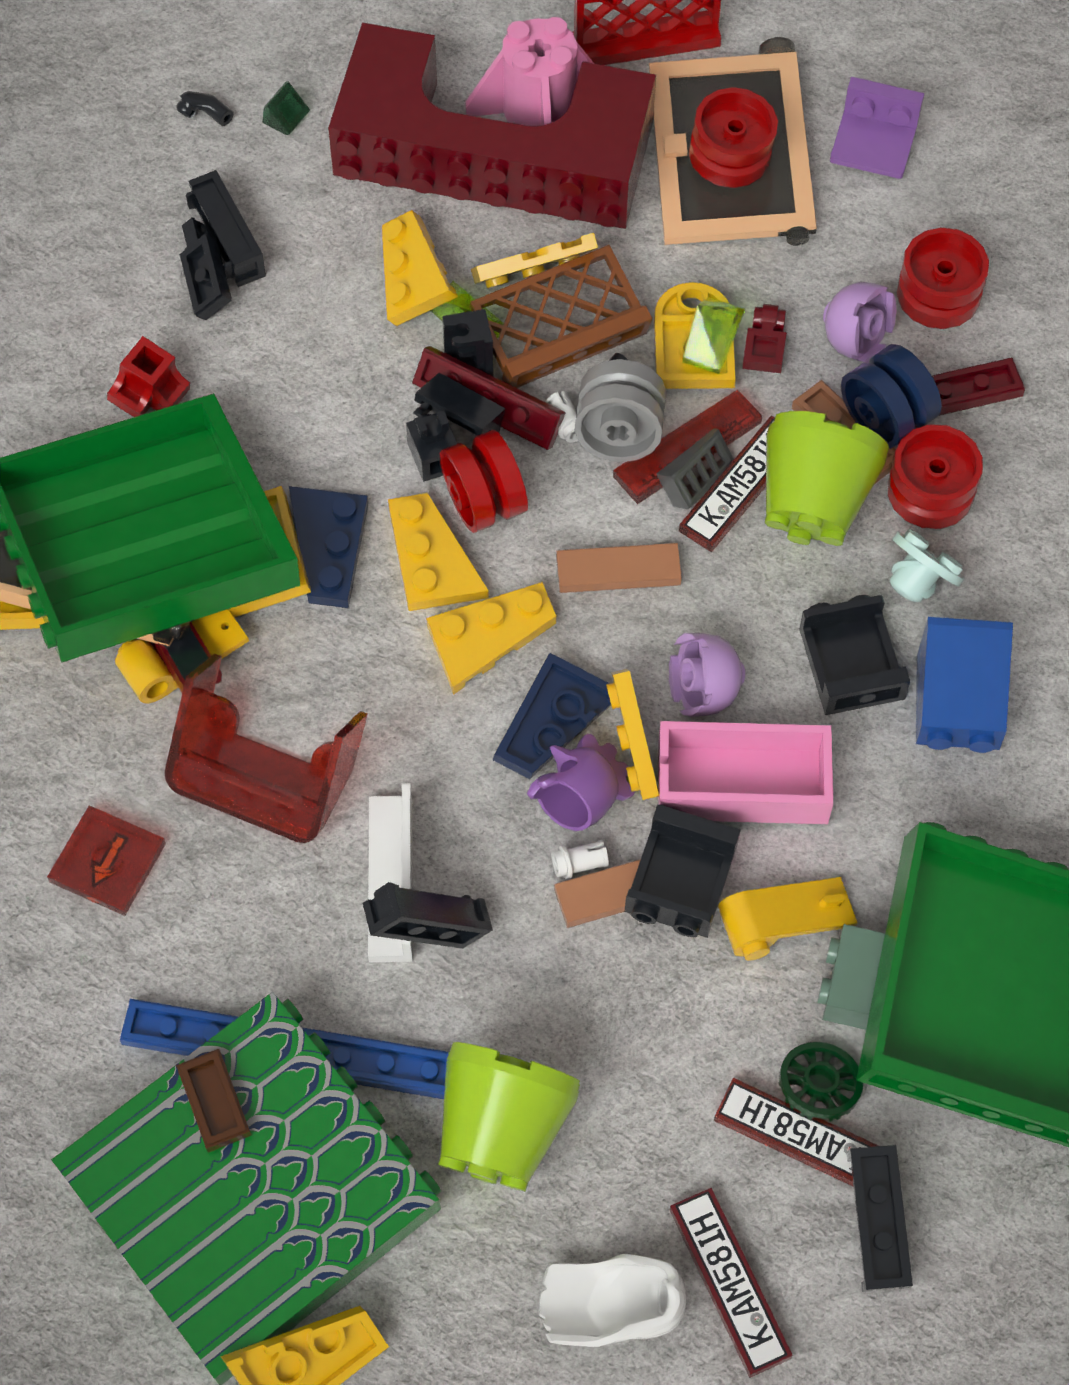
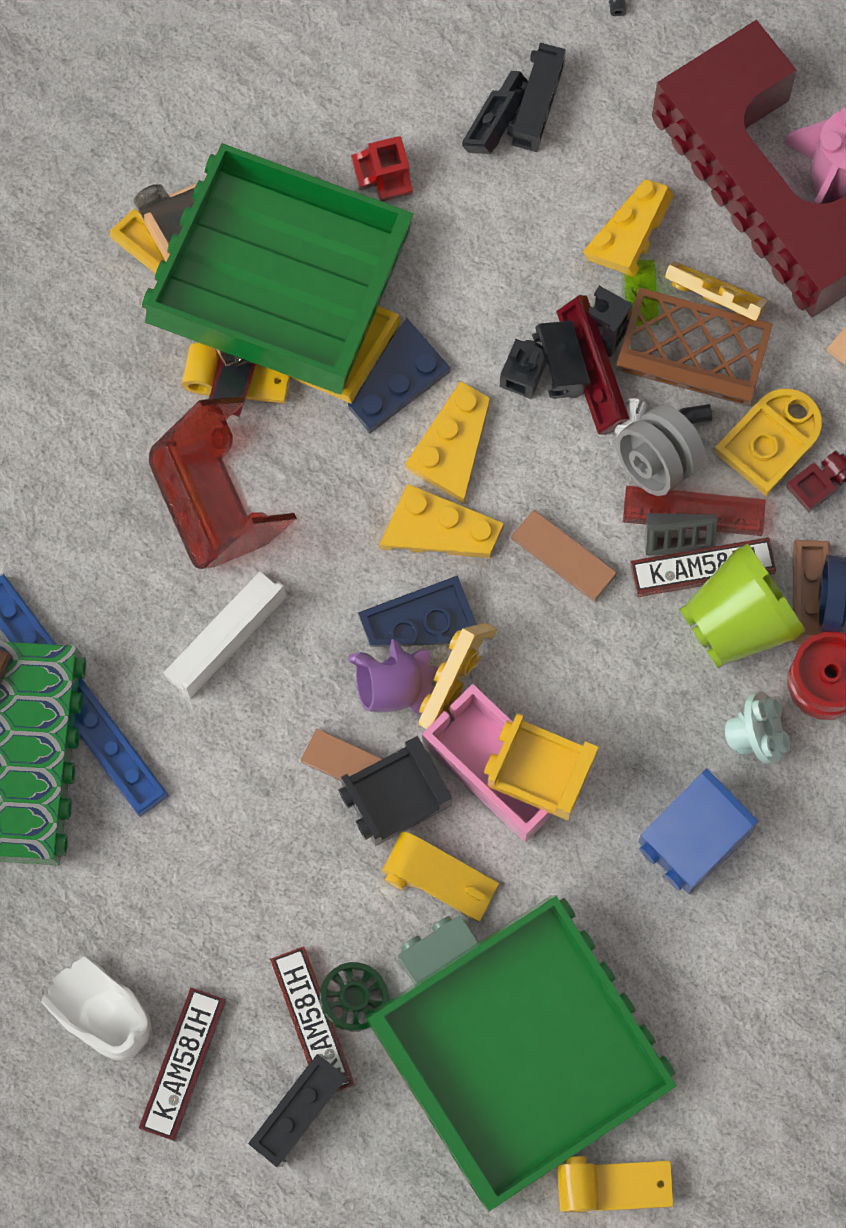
camera: 45 degrees right, 10 degrees up
clear red tile [47,805,166,916] -> none
clear green slope [262,81,310,135] -> none
black container [362,882,493,949] -> none
lime cone [438,1042,580,1192] -> none
red wheel [440,430,528,533] -> none
white pin [551,840,609,879] -> none
lavender cylinder [669,633,745,717] -> none
clear neon green slope [682,297,745,374] -> none
black panel [799,595,910,715] -> none
none -> yellow panel [484,713,599,821]

